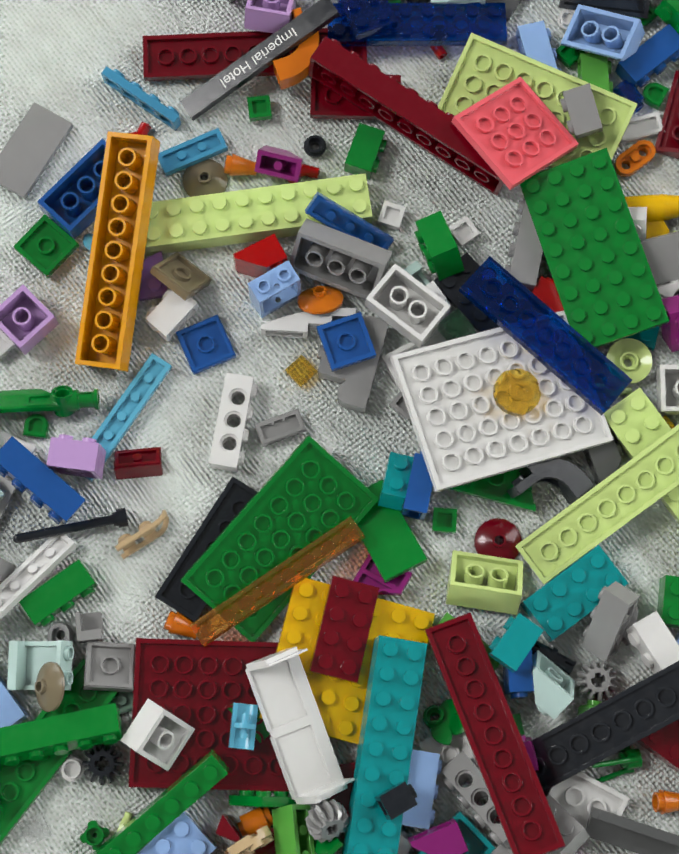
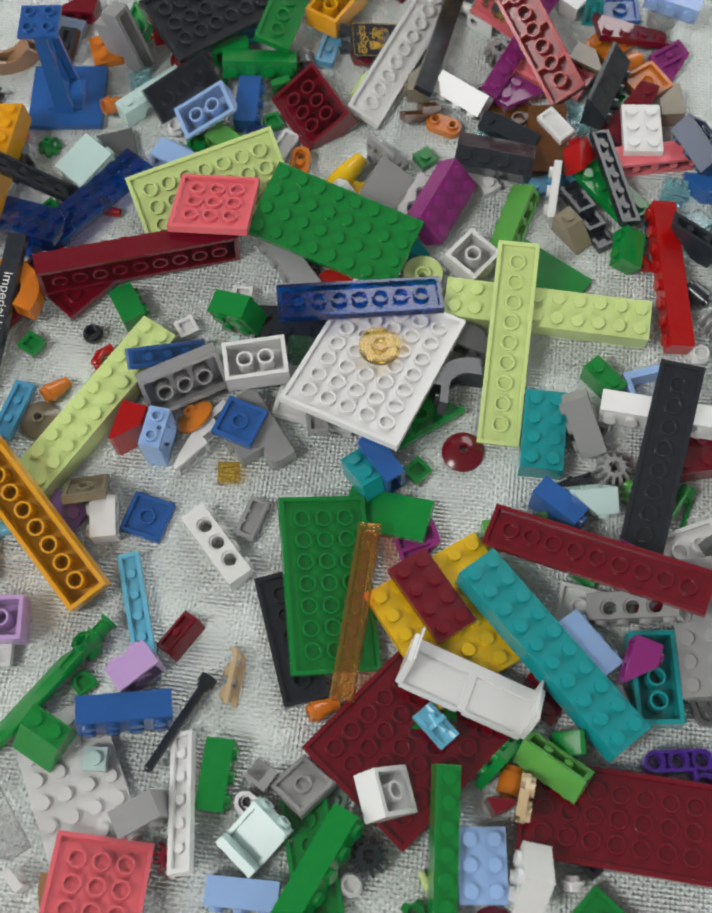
camera: 40 degrees left, 10 degrees down
dark tan dish [35,662,65,712] -> none
magenta slope [254,145,303,182] -> none
light grey gear [305,799,350,843] -> none
black brick [375,782,417,820] -> none
green plate [423,699,465,745] -> none
yellowish green slope [446,550,523,615] -> none
teal brick [489,613,544,673] -> none
light grey brick [560,83,603,139] -> none

